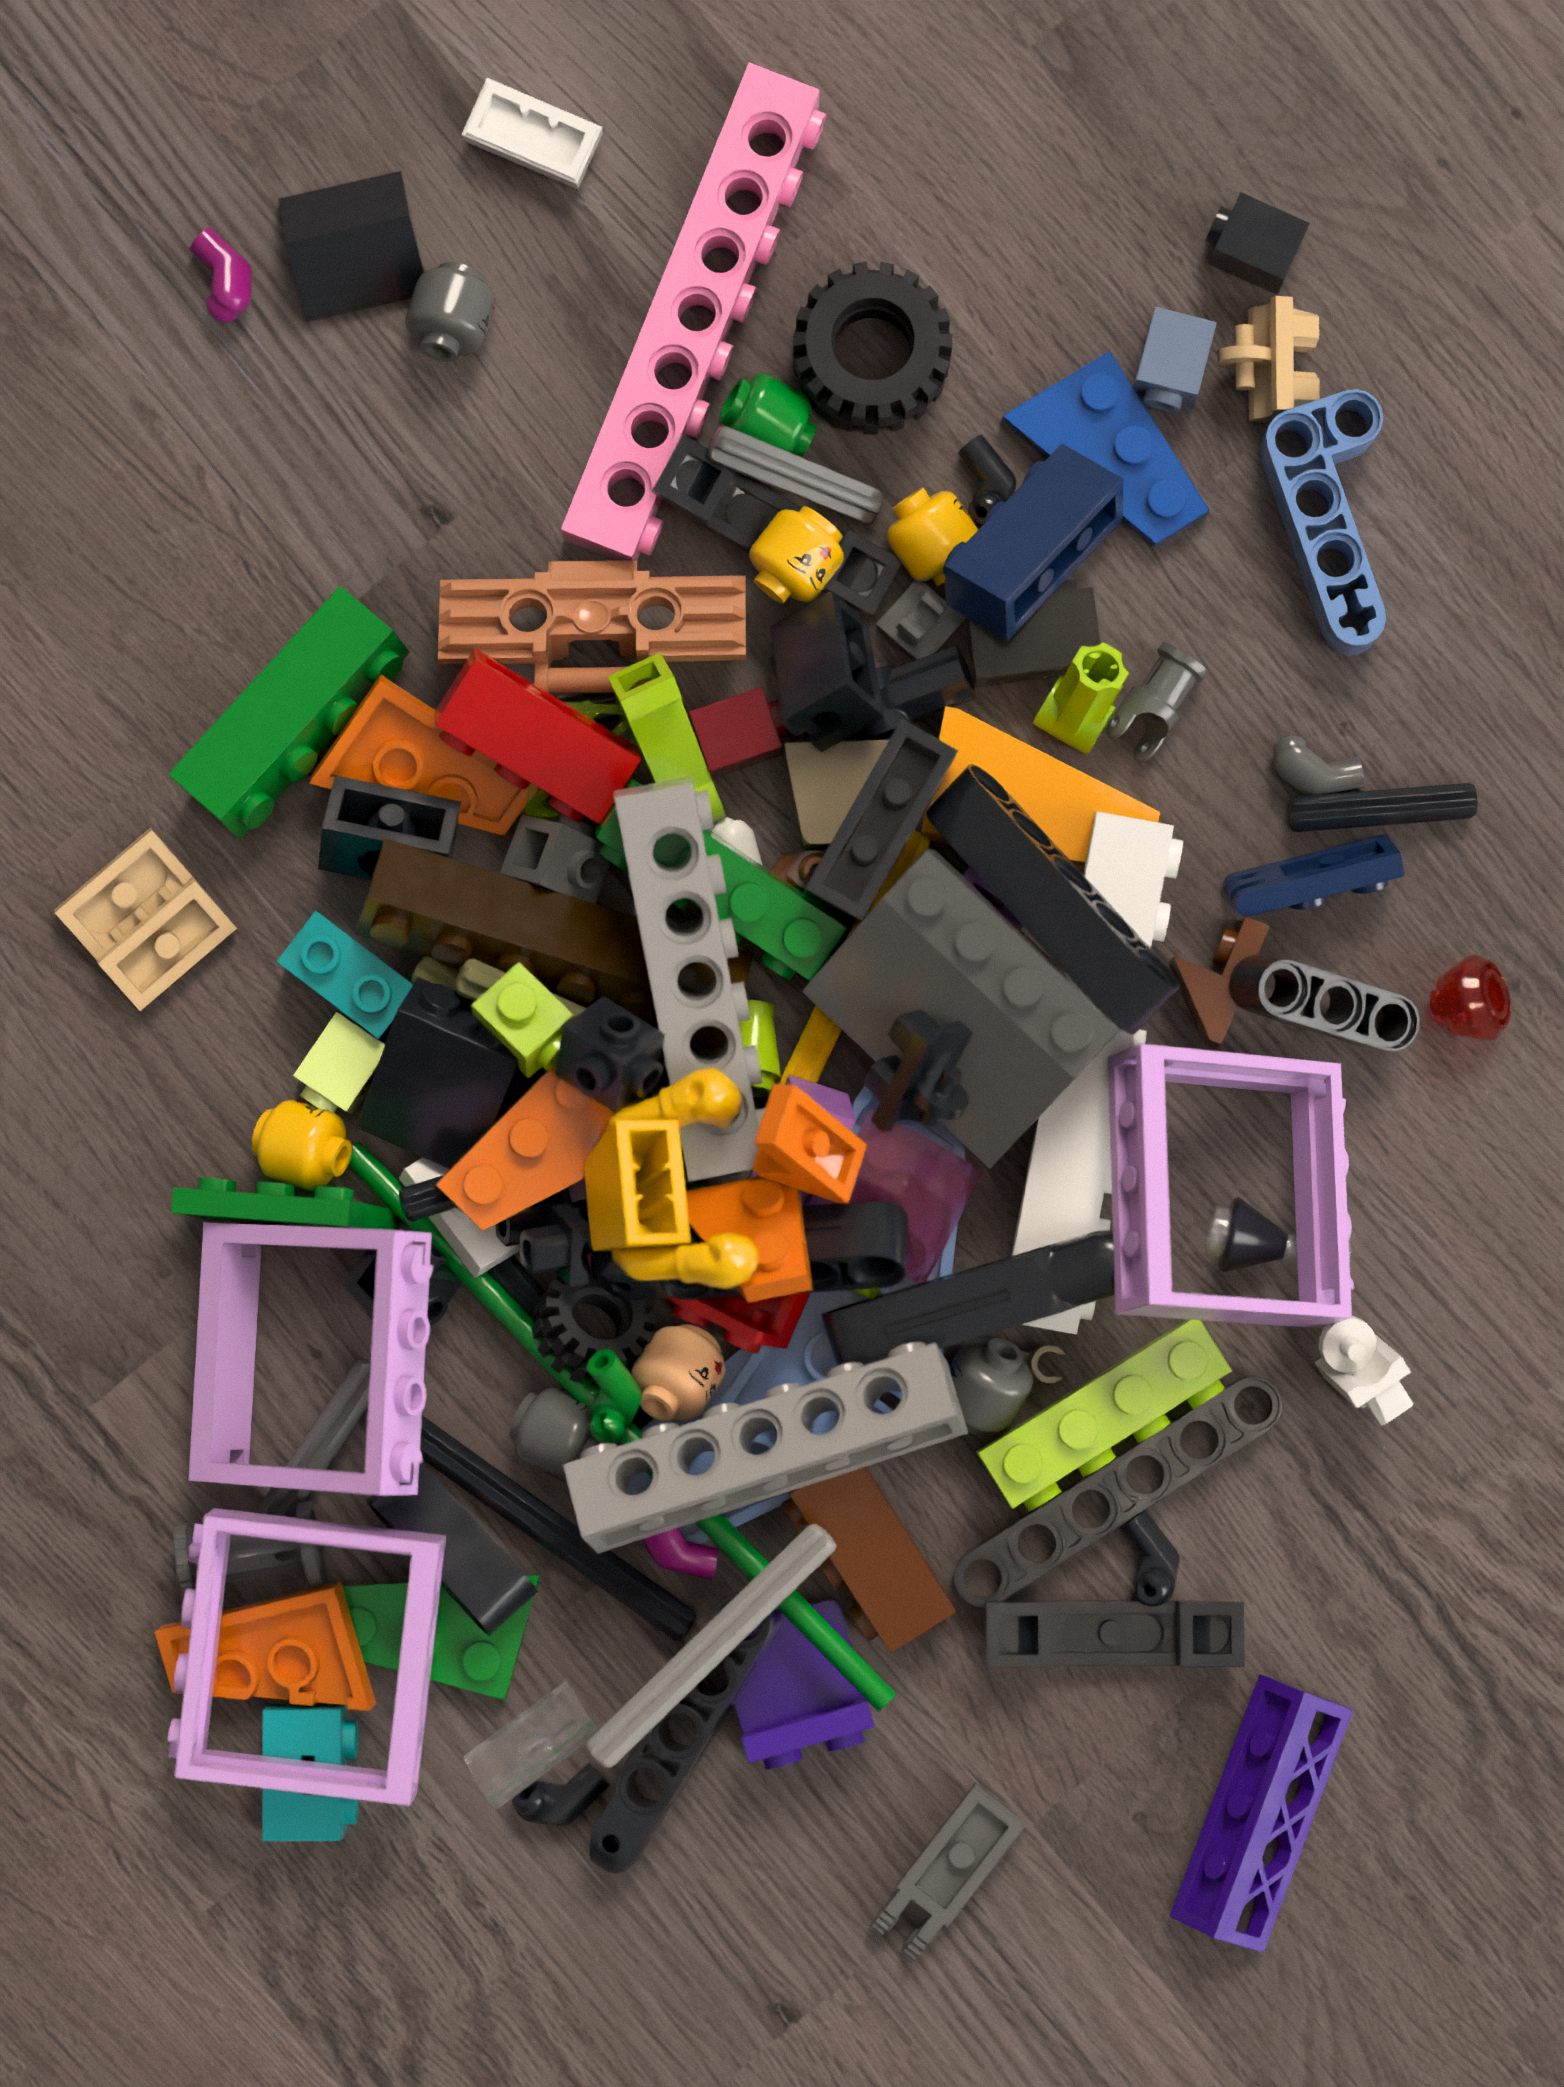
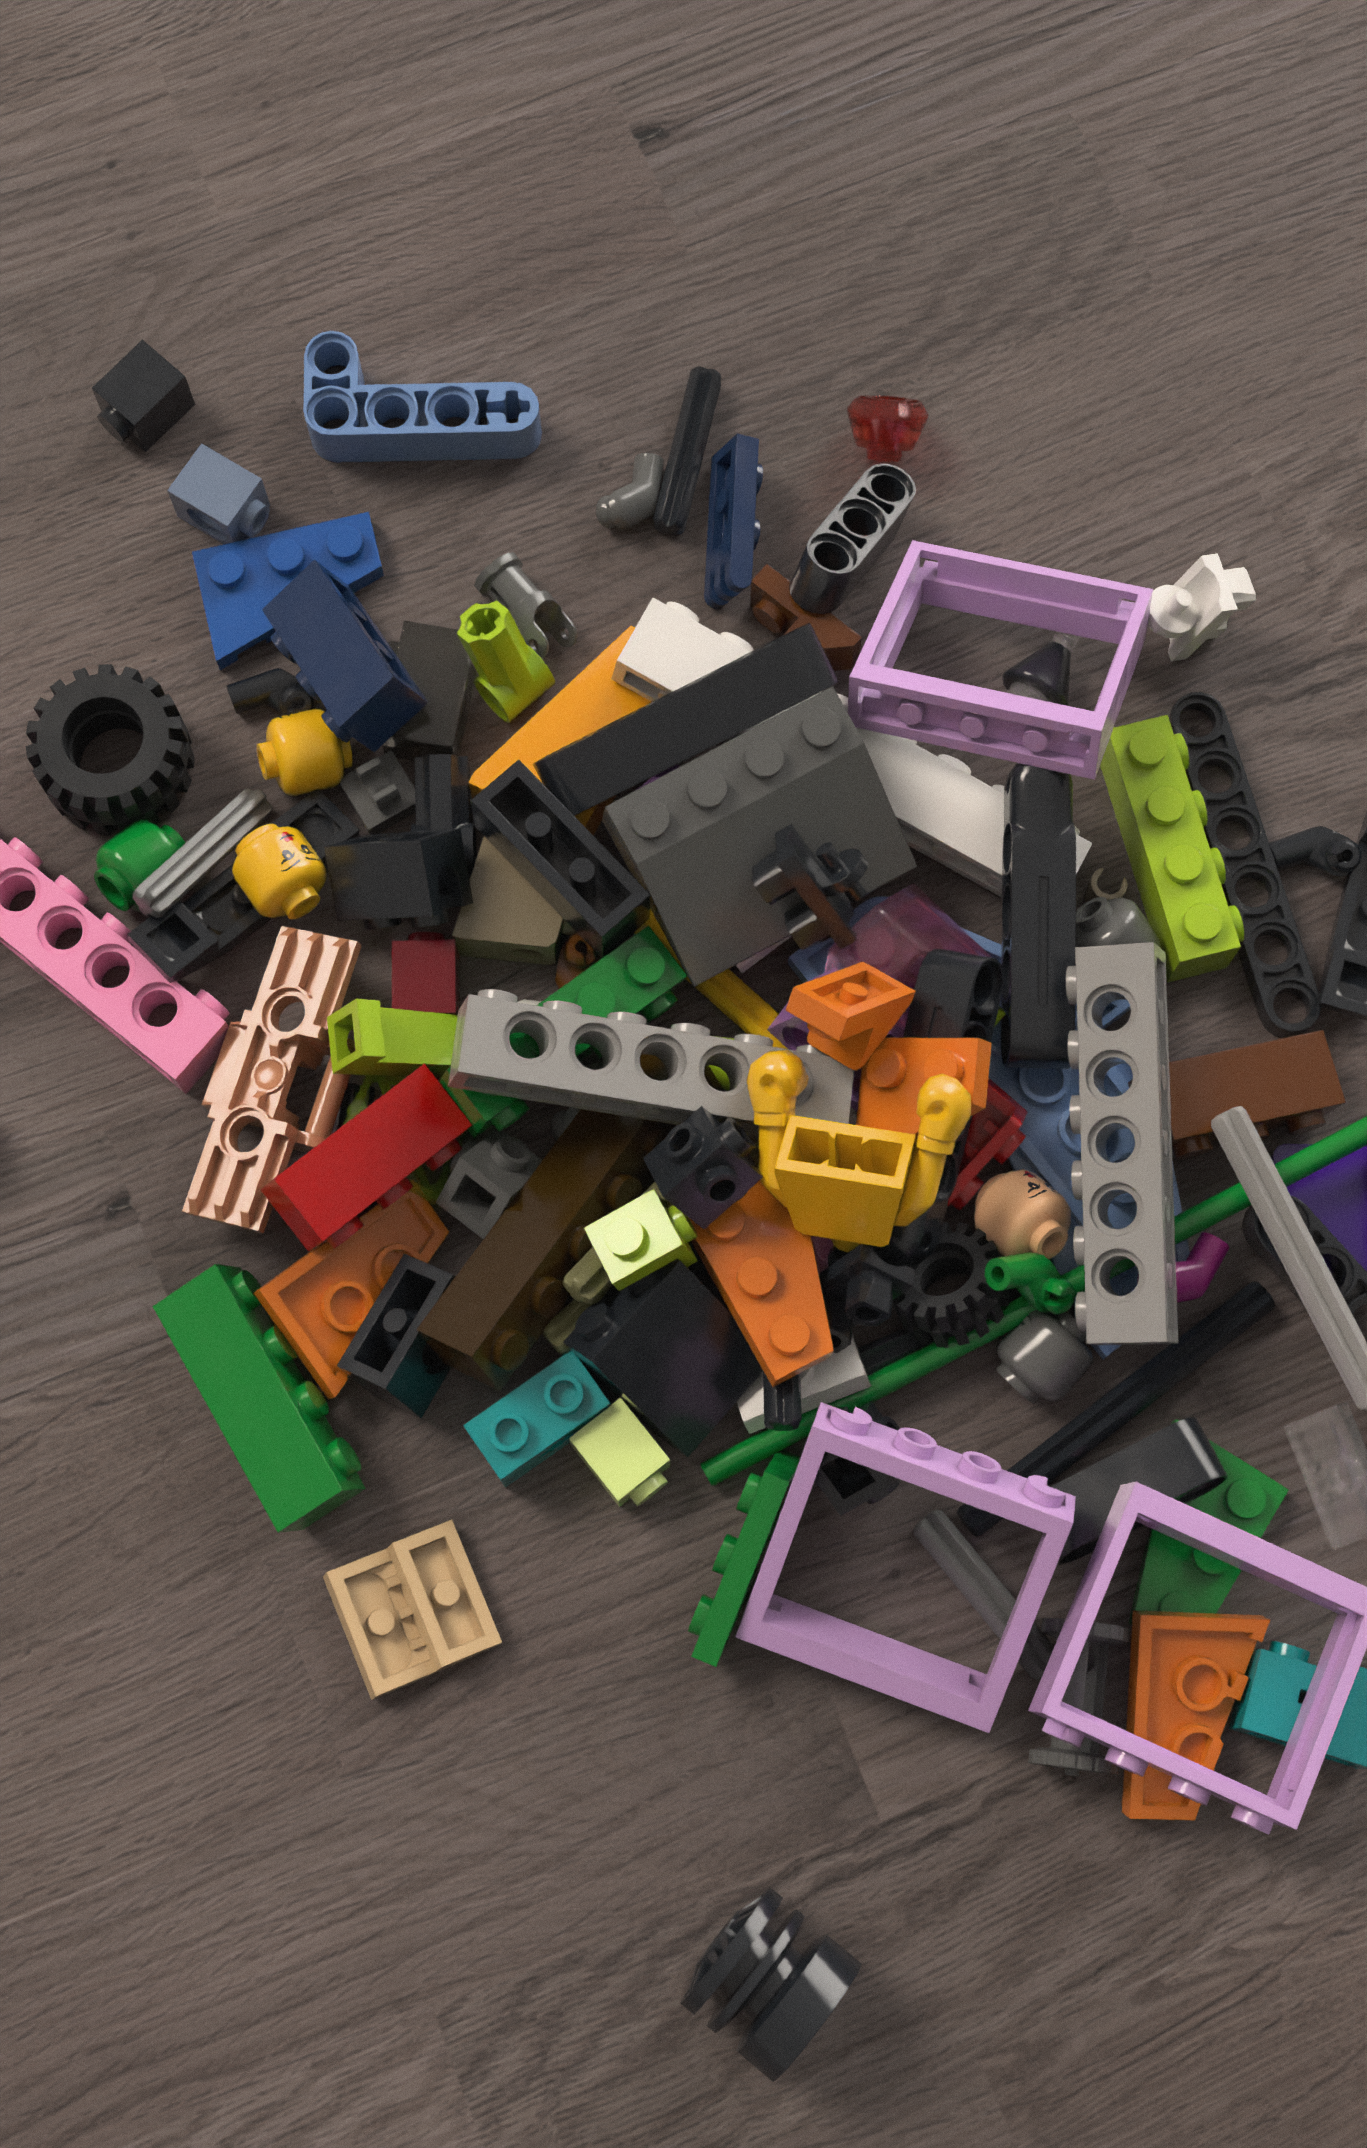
camera: 75 degrees left, 10 degrees down
yellow head [252,1099,352,1191] -> none
tan hips [1217,296,1320,422] -> none

